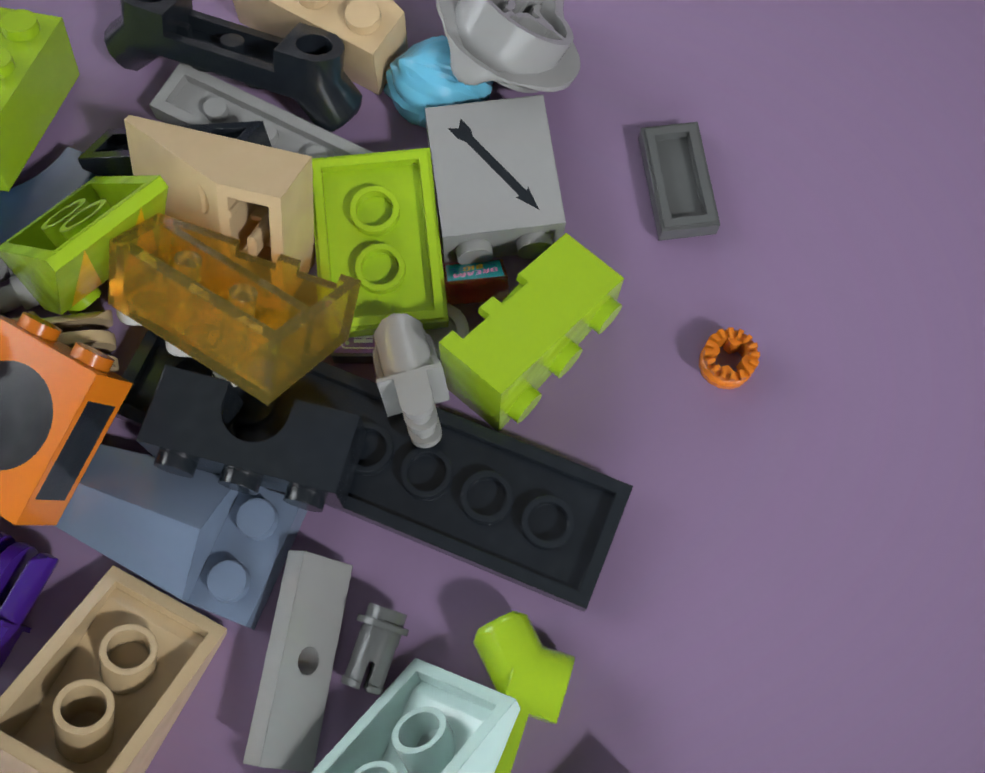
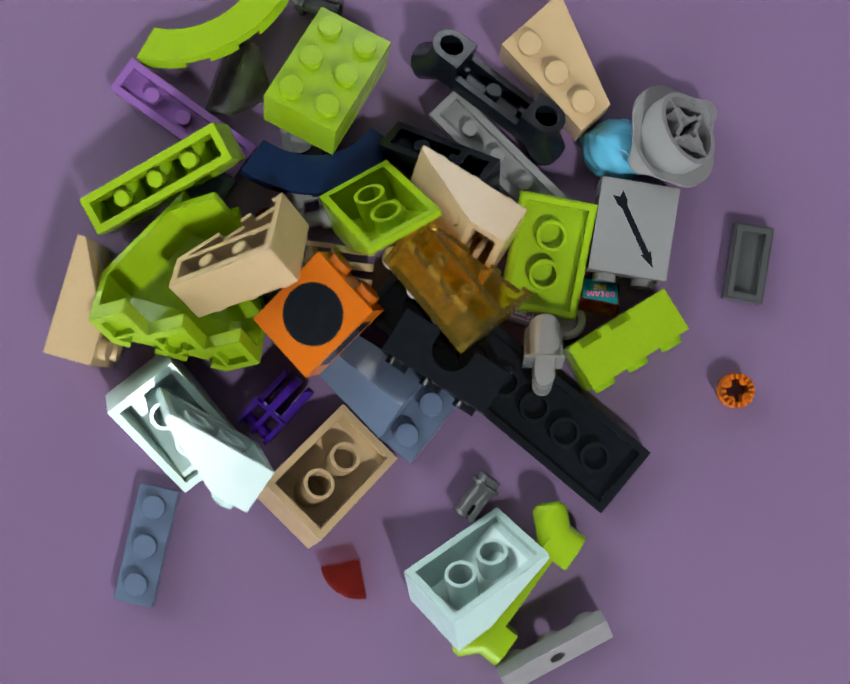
camera: 20 degrees right, 15 degrees up
light grey tile [243,550,353,773] -> none

